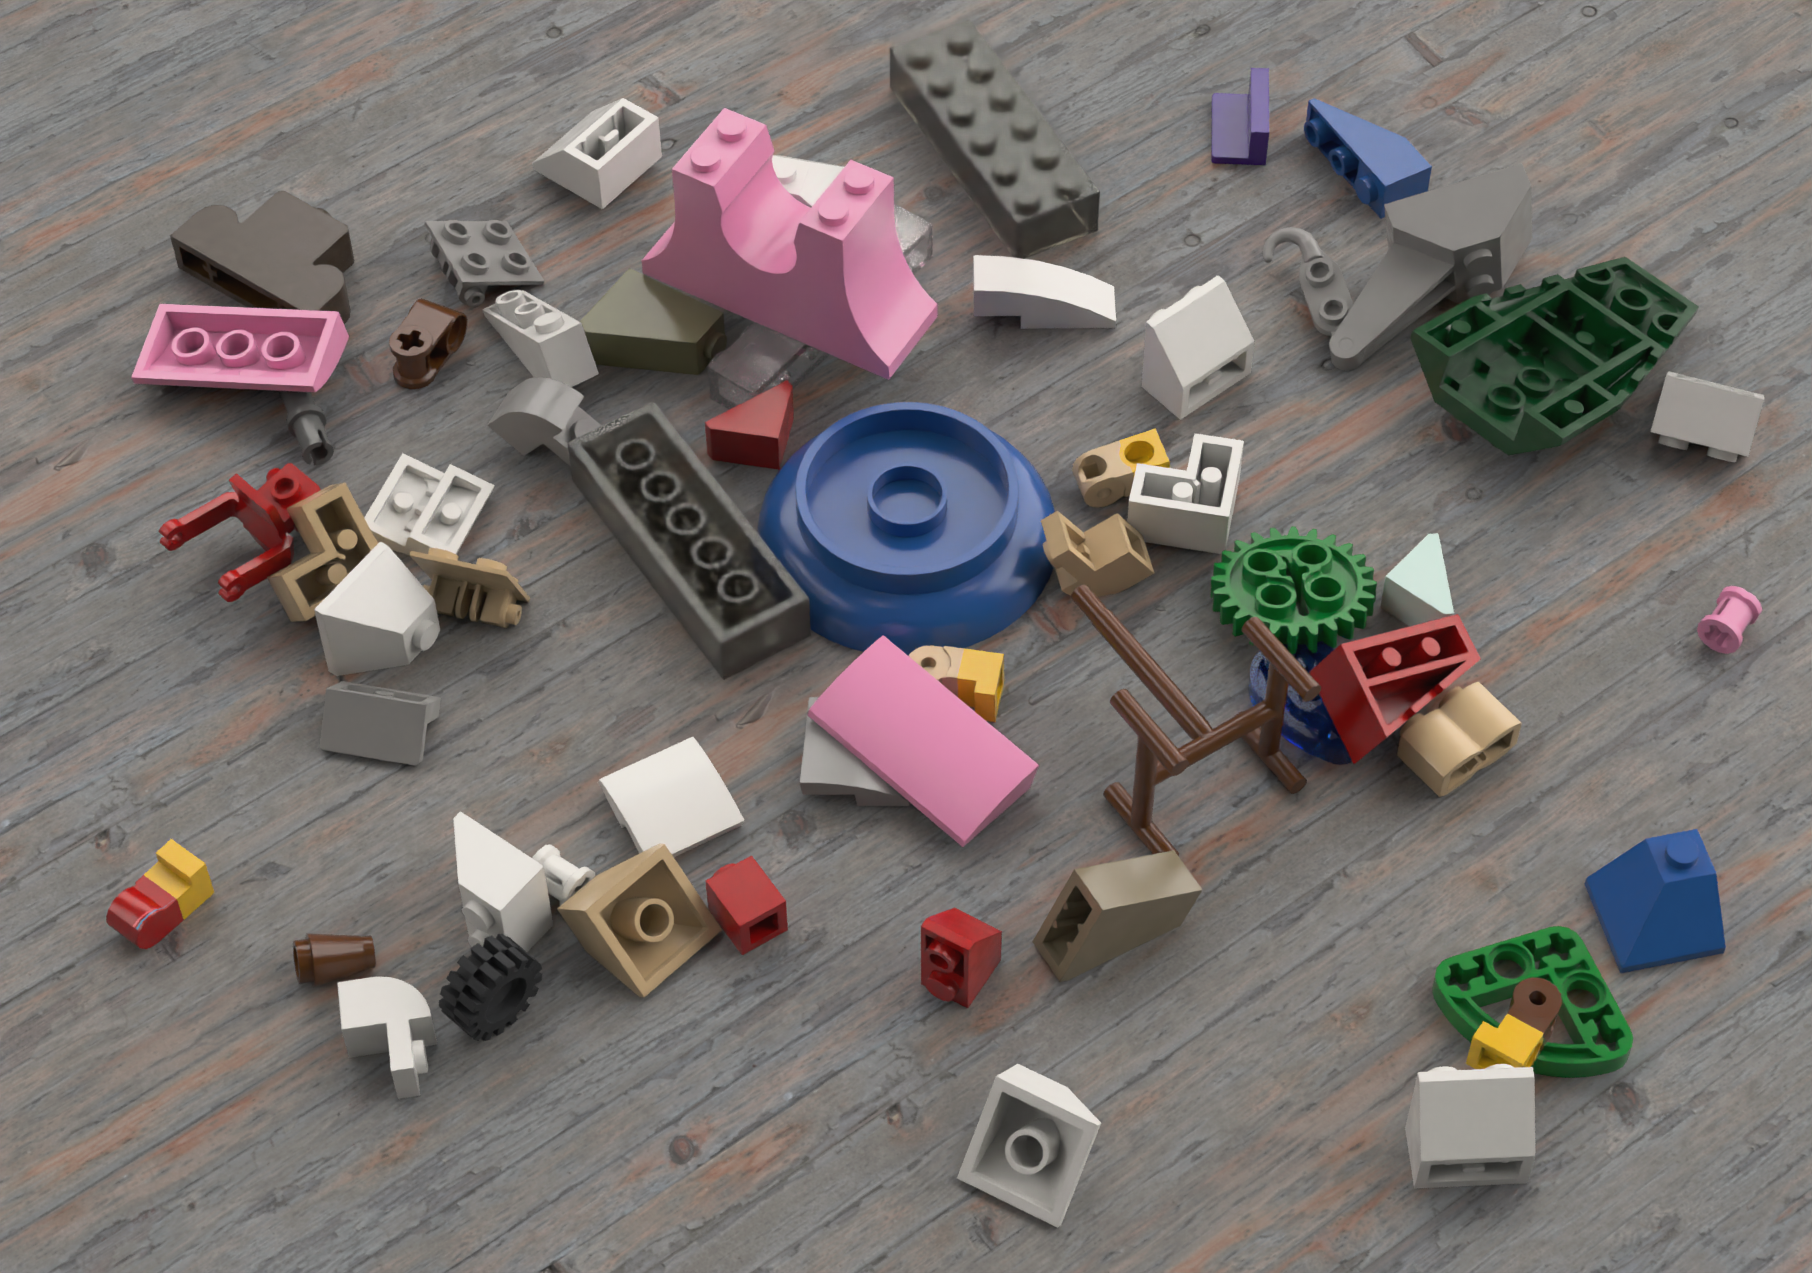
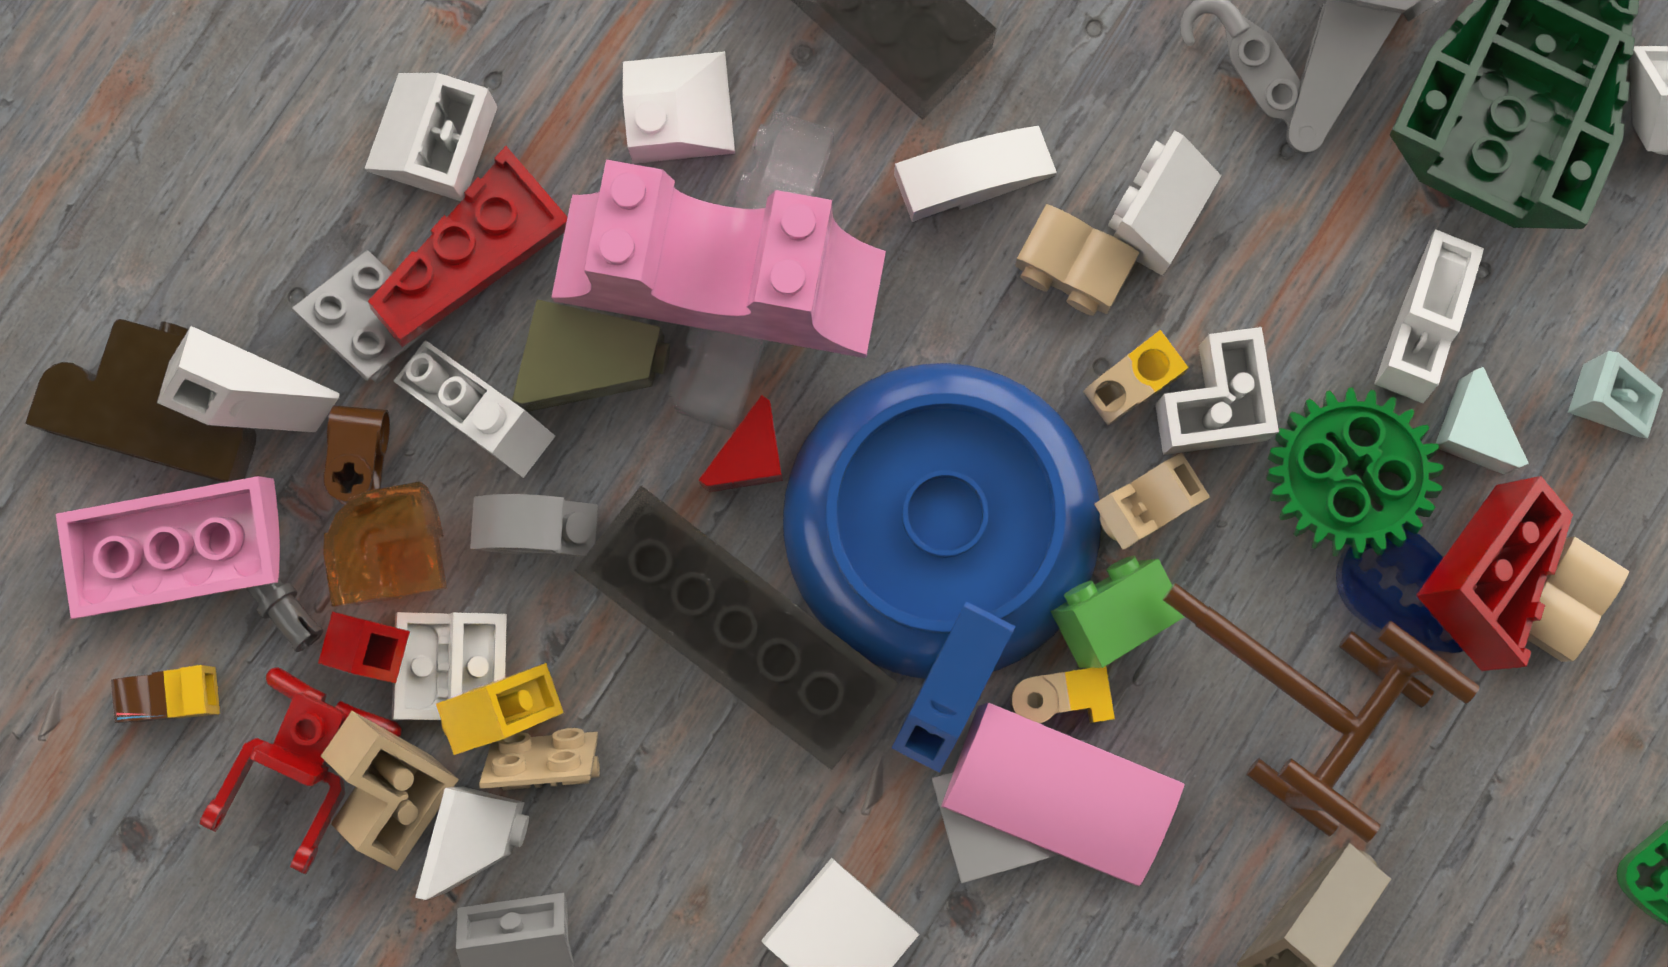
camera: 20 degrees left, 30 degrees up
none -> leg [111,665,220,723]
none -> white slope [157,326,340,432]
none -> red brick [318,611,410,683]
none -> clear orange brick [323,482,447,607]
none -> red wing [368,145,568,348]
none -> yellow slope [436,663,564,755]
none -> blue slope [892,602,1016,773]
none -> tan brick [1015,204,1140,316]
none -> bright green brick [1050,555,1184,668]
none -> white slope [1374,229,1484,403]
none -> light aqua slope [1568,351,1663,438]

